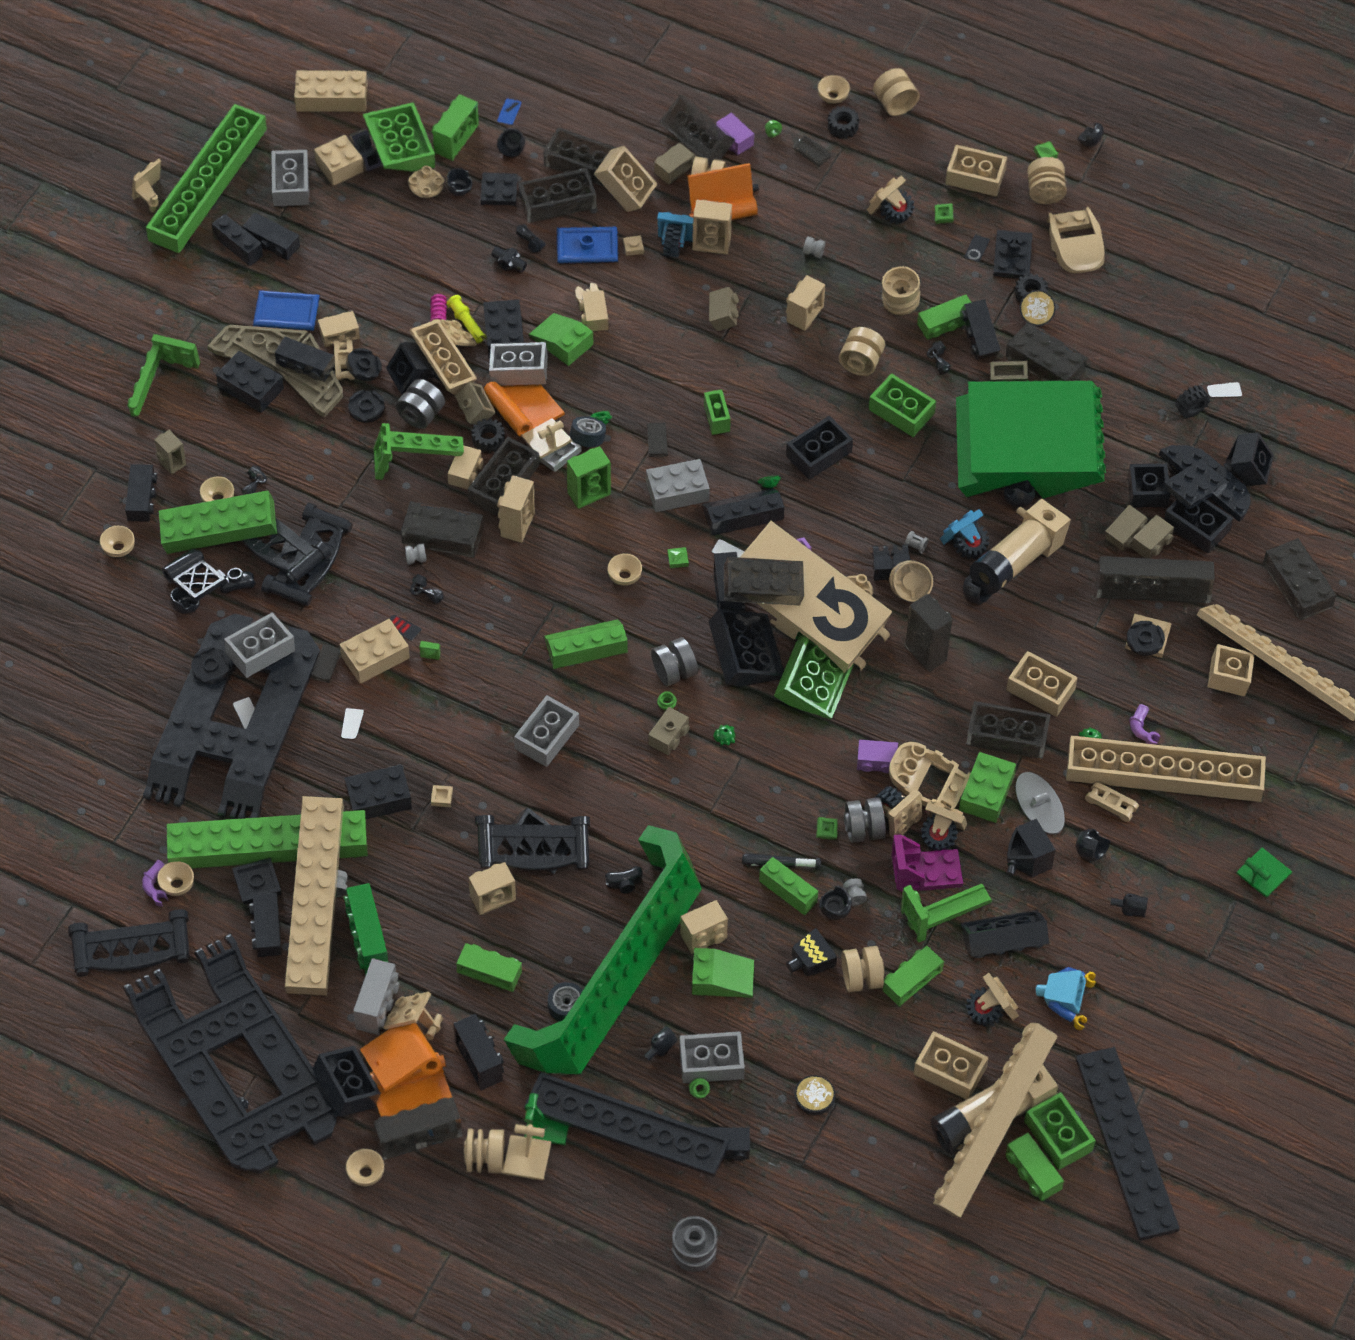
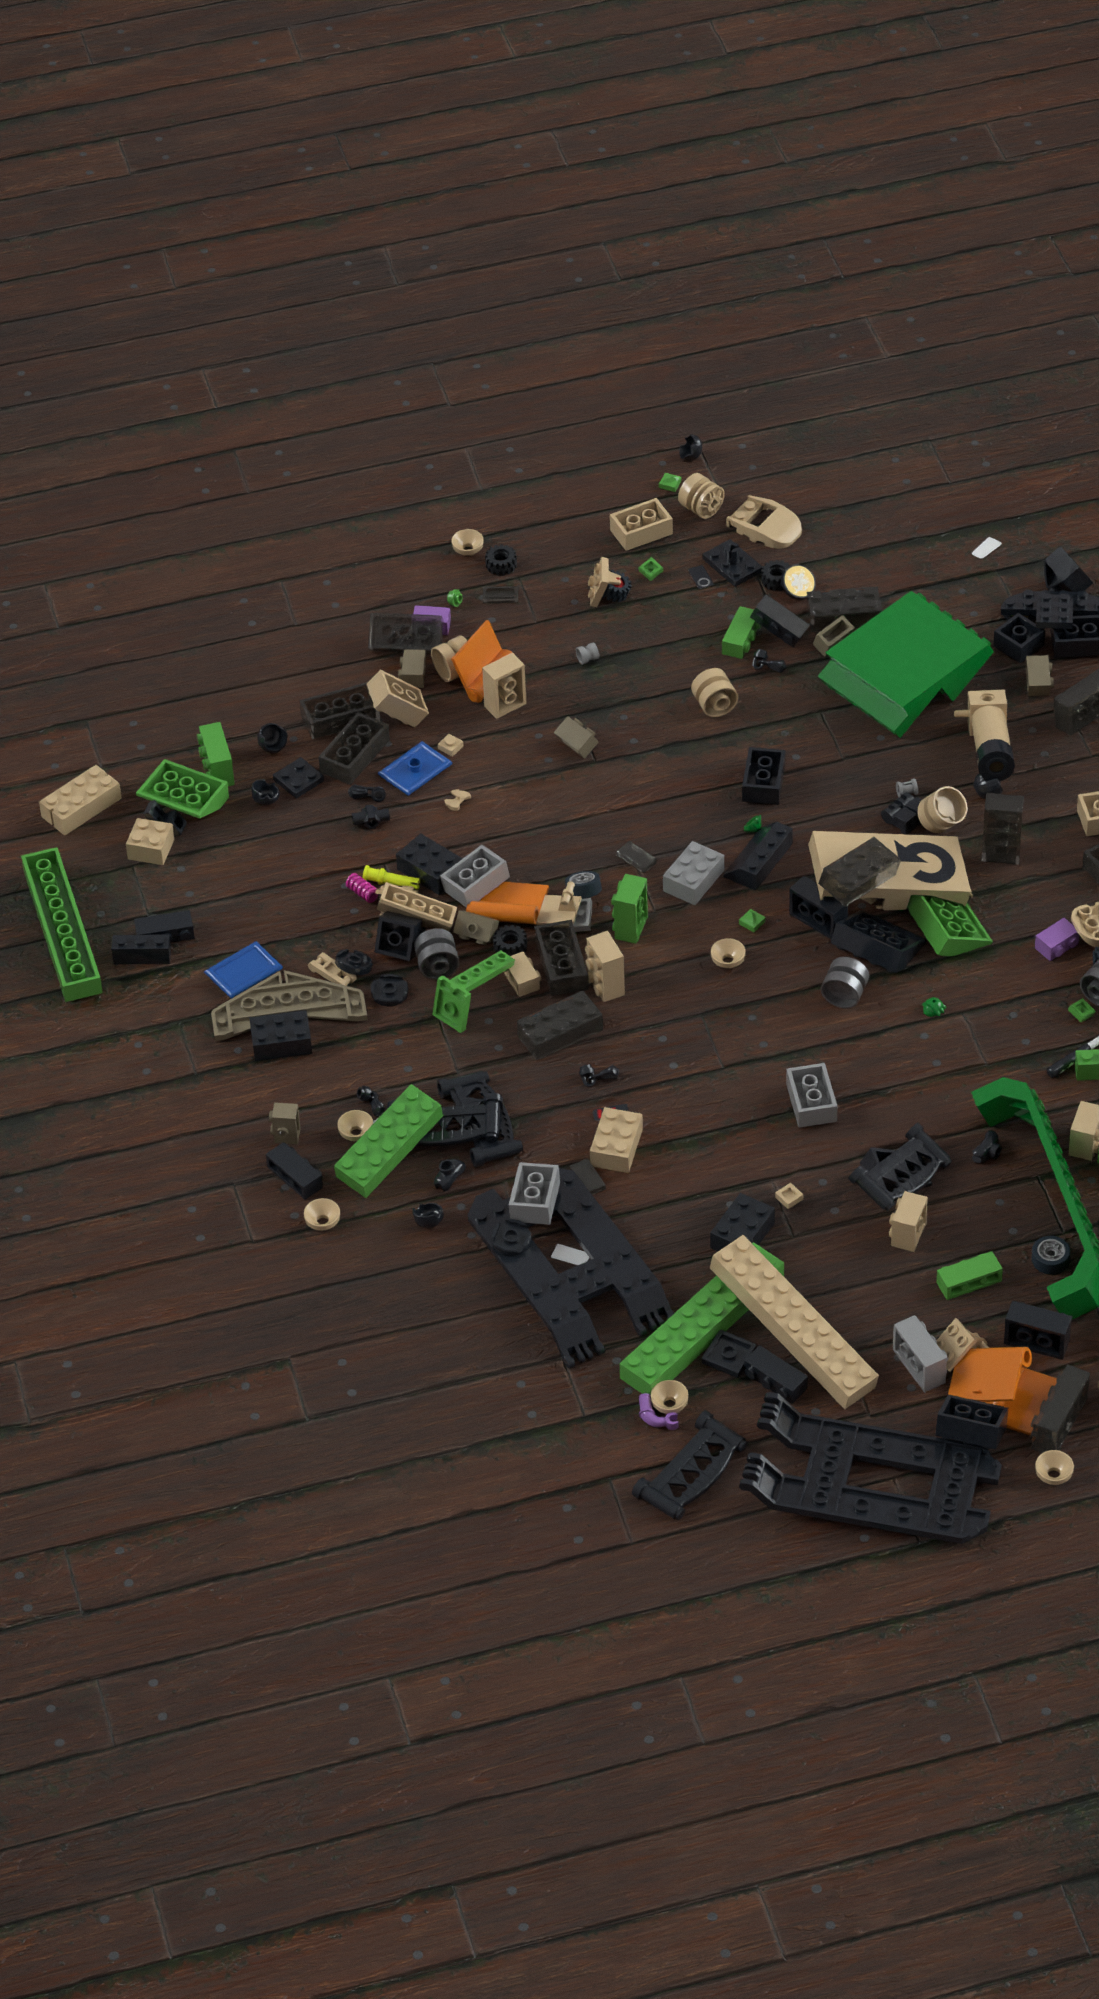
camera: 40 degrees left, 10 degrees down
bright green bracket [127,334,200,417] -> none
tan plate [132,159,161,213] -> none
black piece [162,548,227,602] -> none
light grey brick [272,150,309,206] -> none
black brick [275,337,335,382] -> none
tan brick [318,311,360,347] -> none
white sticker [341,708,364,739] -> none
green piece [344,883,388,976] -> none
light grey wheel [405,543,426,565] -> none
tan dish [409,166,444,198] -> none
bright green tile [420,641,440,660] -> none
blue sticker [497,98,522,125] -> none
bright green slope [529,313,593,366] -> none
bright green slope [544,619,628,669] -> none
tan brick [579,290,608,331] -> none
green animal [590,411,612,425] -> none
dark tan brick [648,707,690,755] -> none
bright green plate [657,692,677,710] -> none
plate [658,212,693,258] -> none
bright green brick [704,390,730,435] -> none
white sticker [712,539,744,558] -> none
tan brick [786,275,825,331] -> none
bright green brick [869,373,936,437] -> none
tan wheel [873,68,920,116] -> none
tan wheel [882,266,920,315] -> none
plate [940,509,990,559] -> none
black hair [1004,480,1035,508] -> none
dark tan brick [1131,515,1174,561] -> none
black tyre [1175,385,1210,418] -> none

